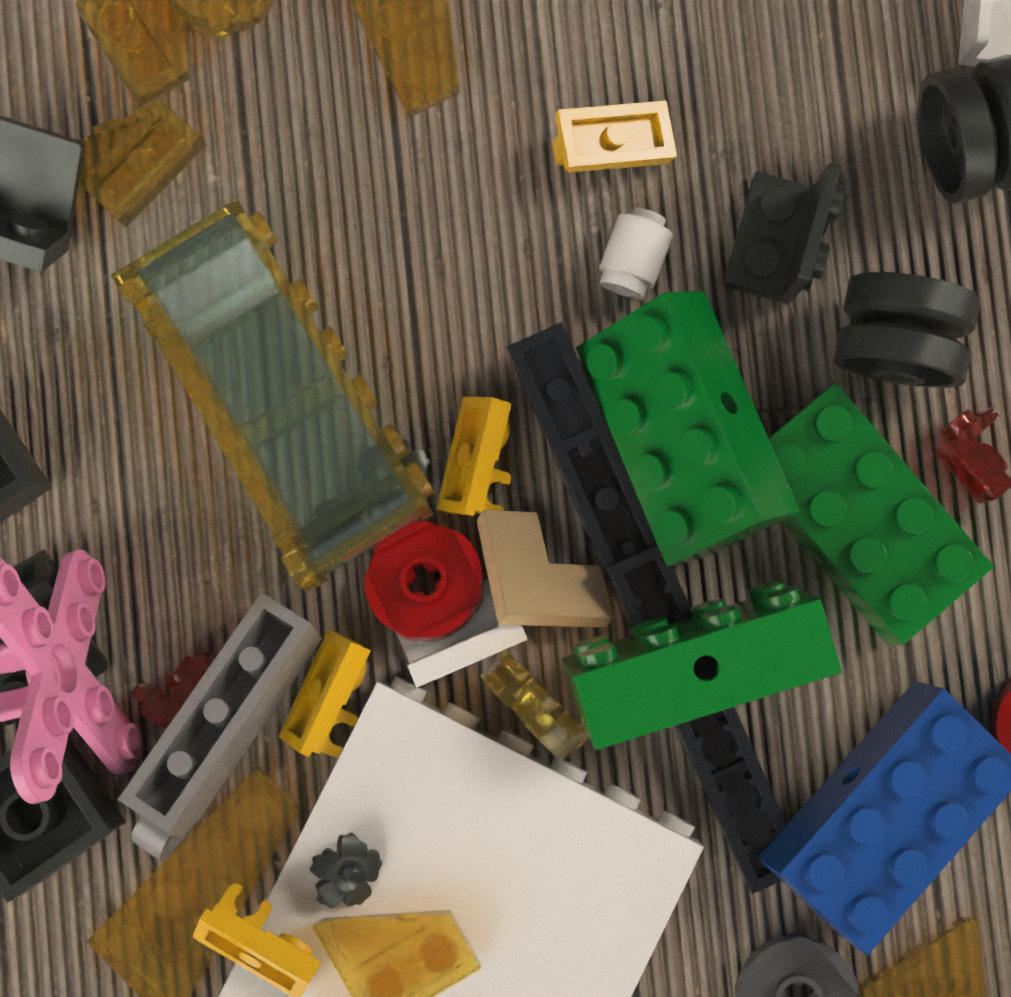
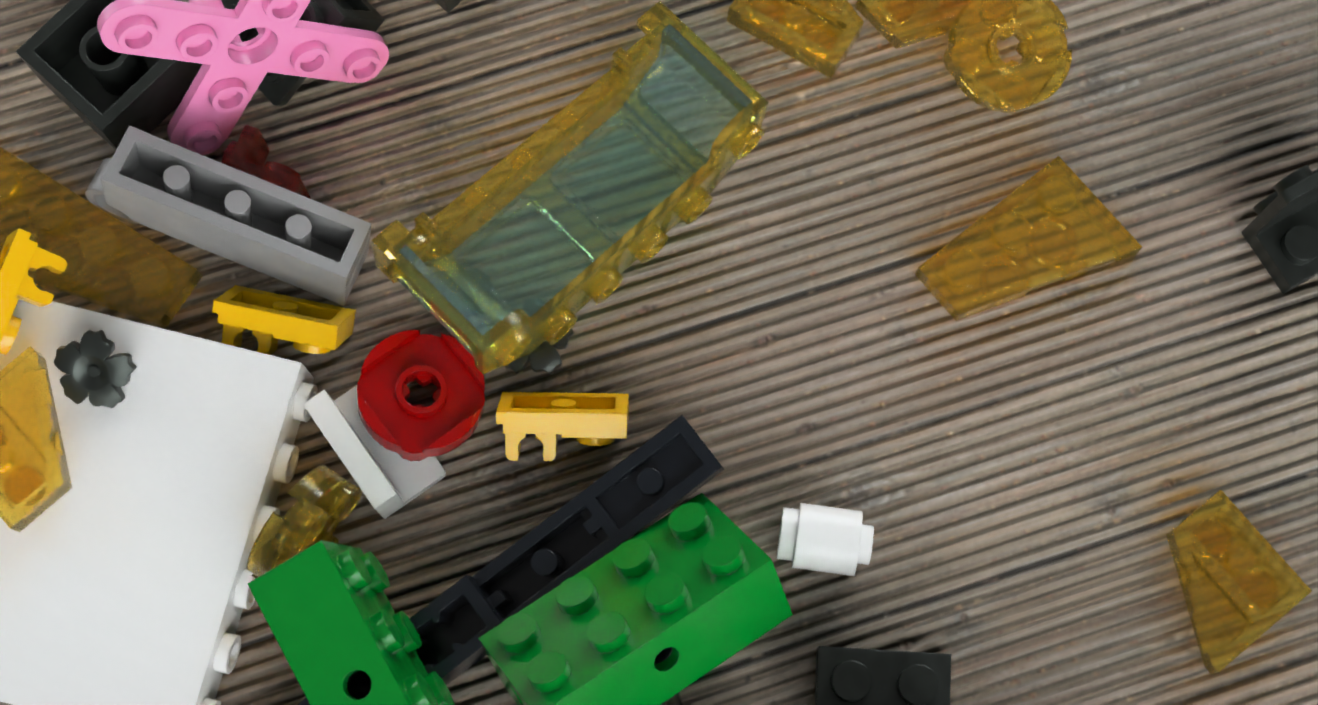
camera: 80 degrees right, 10 degrees down
tan tile [476,510,614,627] -> none
plate [552,100,677,173] -> none

